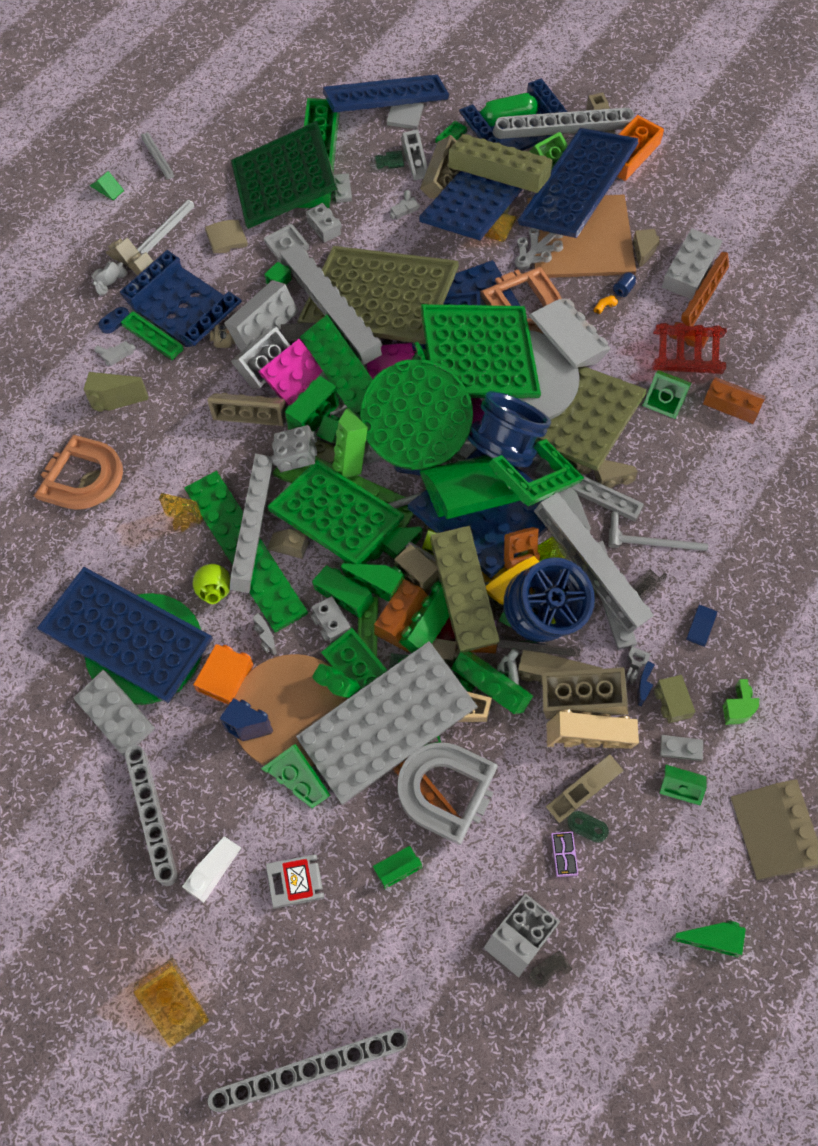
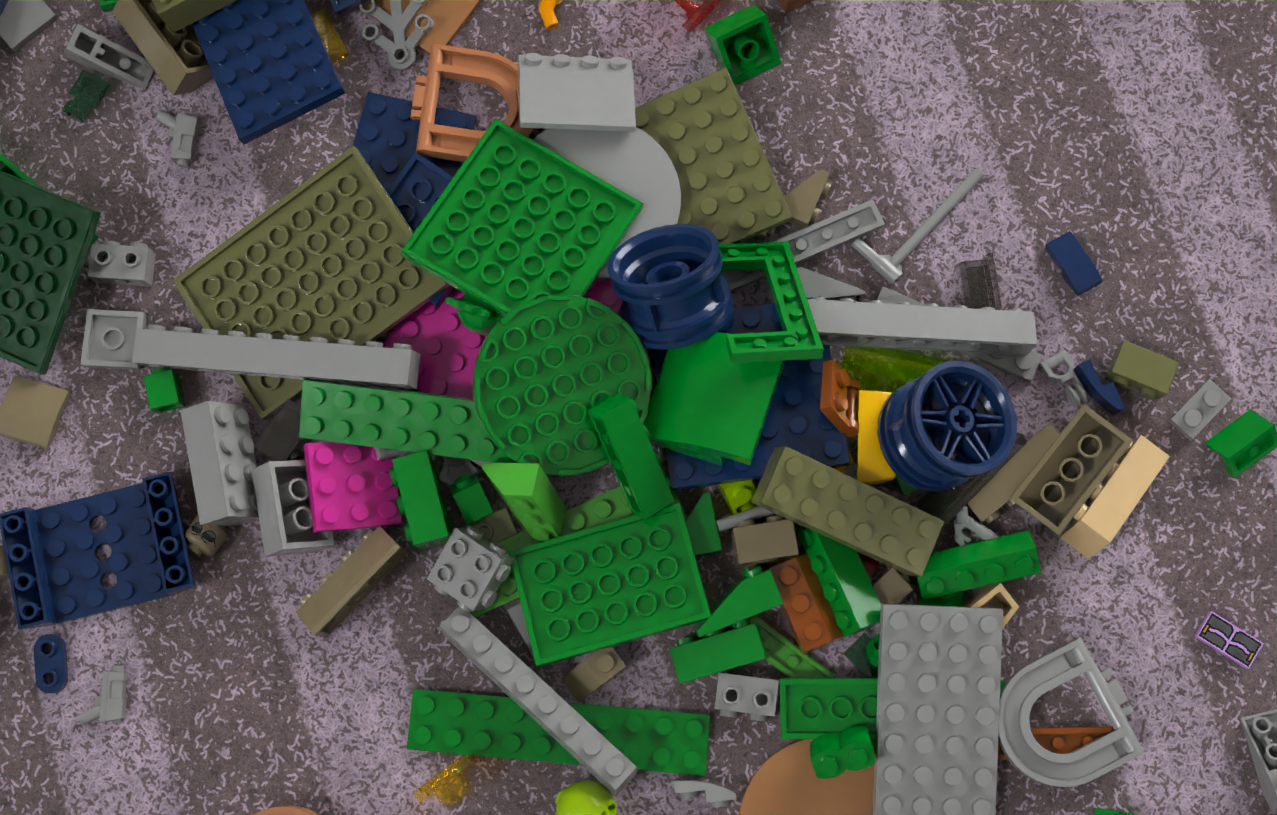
camera: 50 degrees left, 15 degrees up
olive slope [83,372,149,412] -> none
green plate [121,311,184,360] -> none
light grey plate [334,173,352,203] -> none
dark tan slope [546,755,624,823] -> none
clear green plate [567,811,609,843] -> none
bright green brick [722,679,760,725] -> none
none -> green brick [588,393,675,519]

